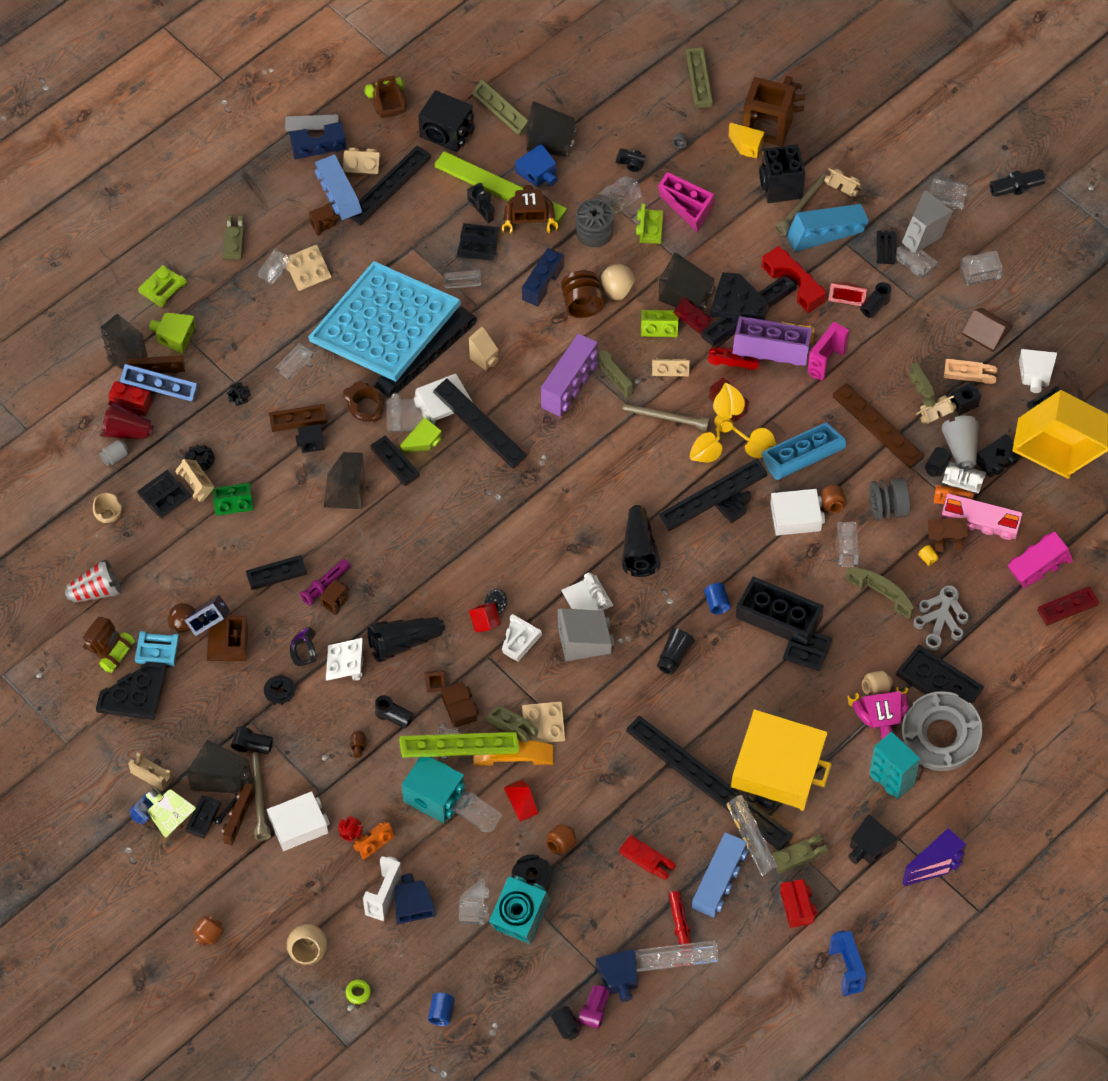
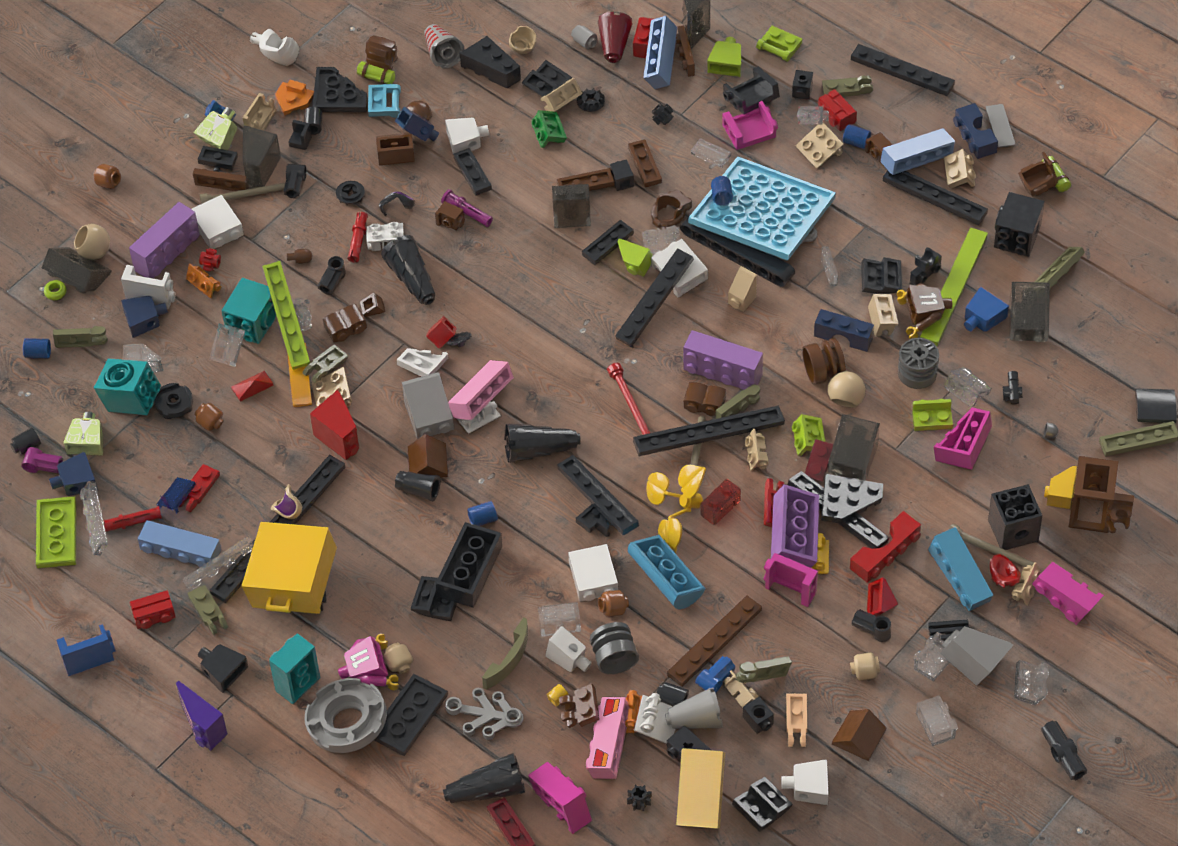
camera: 85 degrees right, 5 degrees down
none -> lime tile [36,496,76,568]
none -> clear smoke slope [41,247,112,293]
none -> olive hinge [53,326,108,348]
none -> yellowish green torso [64,412,103,455]
none -> medium lavender brick [129,202,200,278]
none -> clear blue piece [156,477,196,514]
none -> white piece [250,29,299,66]
none -> piece [271,484,302,519]
none -> orange plate [275,80,314,116]
none -> black panel [288,120,312,150]
none -> black brick [304,107,322,135]
none -> red slope [310,390,360,460]
none -> red pin [347,212,368,263]
none -> reddish brown slope [408,434,448,478]
none -> black cone [443,753,526,804]
none -> white torso [445,118,489,154]
none -> bright pink brick [448,360,514,420]
none -> black wedge [460,36,521,89]
none -> white torso [546,626,592,672]
none -> reddish brown plate [557,168,614,197]
none -> piece [607,363,650,435]
none -> black gear [627,785,652,811]
none -> black plate [633,405,785,457]
none -> reddish brown brick [683,382,726,416]
none -> blue piece [695,656,736,693]
none -> blue piece [711,176,733,206]
none -> dark pink panel [722,101,778,150]
none -> black panel [723,66,780,115]
none -> black brick [792,70,813,100]
none -> red brick [817,89,857,131]
none -> blue piece [843,124,871,149]
none -> tan head [850,653,880,680]
none -> black plate [851,44,955,96]
none -> tan hinge [868,294,898,336]
none -> red hat [990,554,1021,588]
none -> dark pink wedge [1032,562,1104,625]
none -> black slope [1135,388,1177,423]

